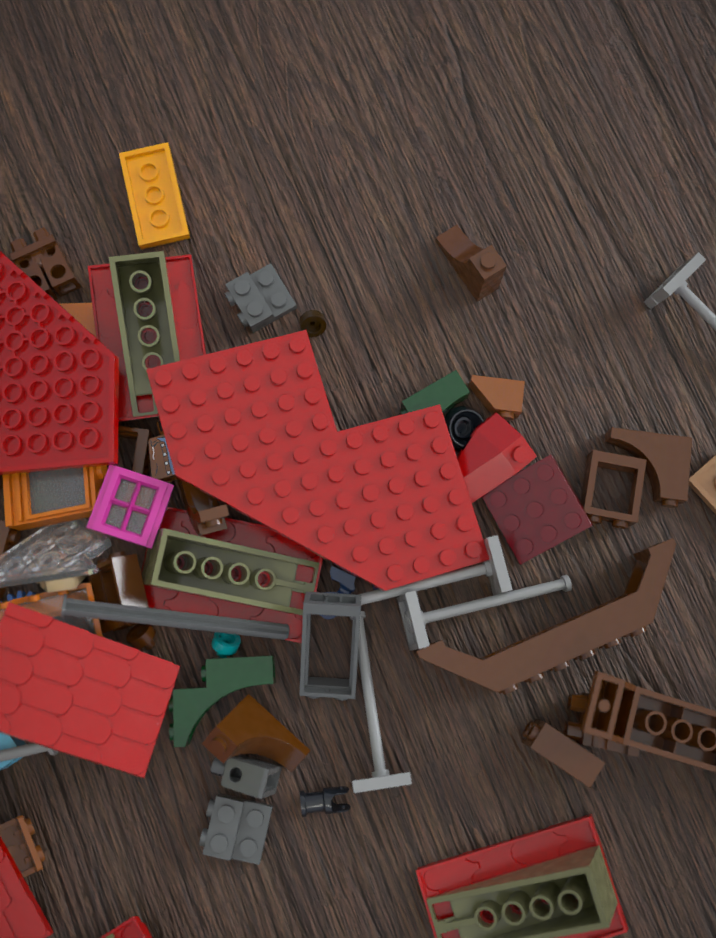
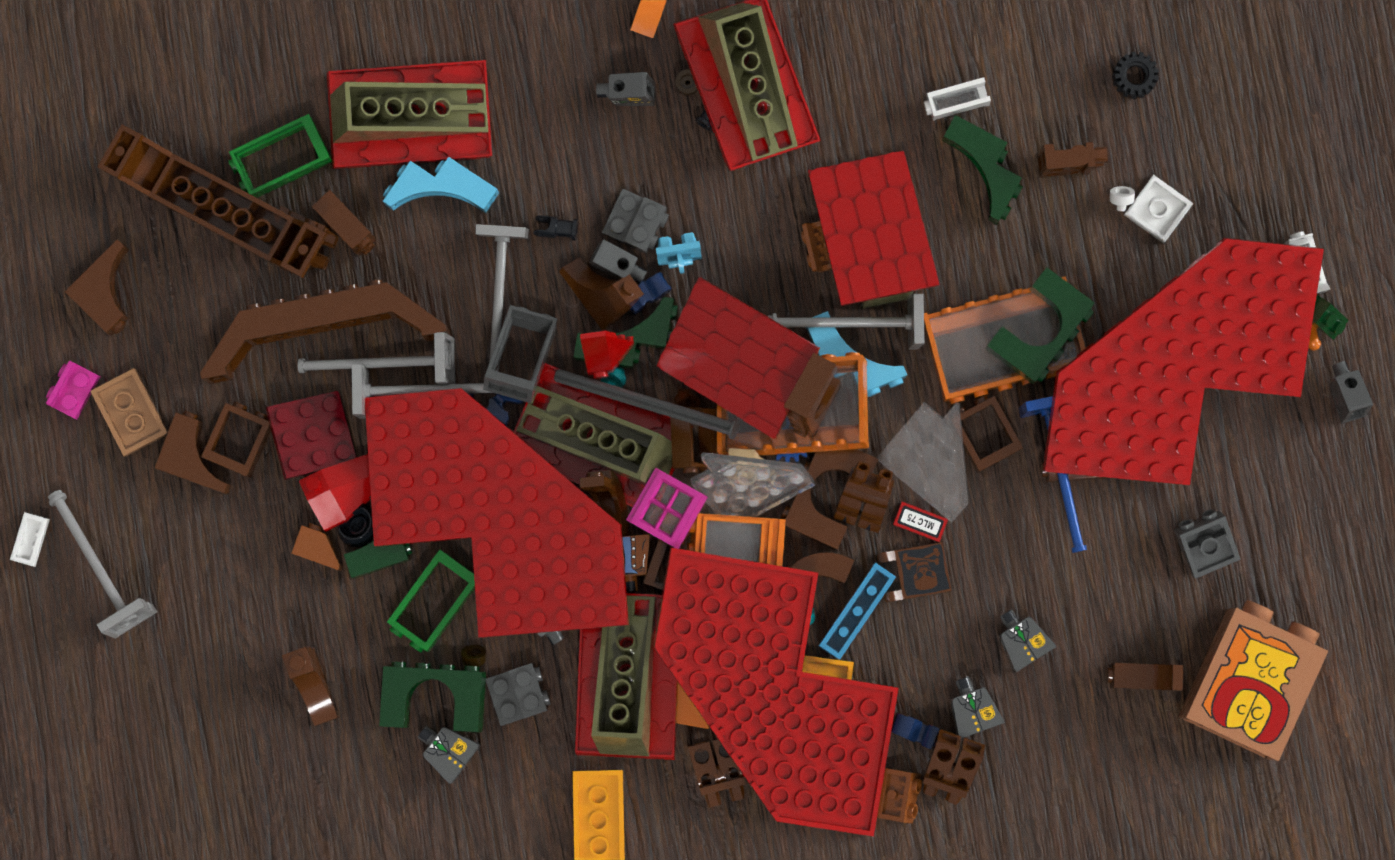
camera: 165 degrees left, 5 degrees up
none -> green window [228,114,332,198]
none -> dark green arch [379,662,486,732]
none -> medium azure arch [383,157,499,213]
none -> green window [387,550,475,653]
none -> dark grey torso [417,726,481,784]
none -> red wedge [580,331,634,379]
none -> dark blue leg [630,272,672,316]
none -> medium azure hips [656,232,702,274]

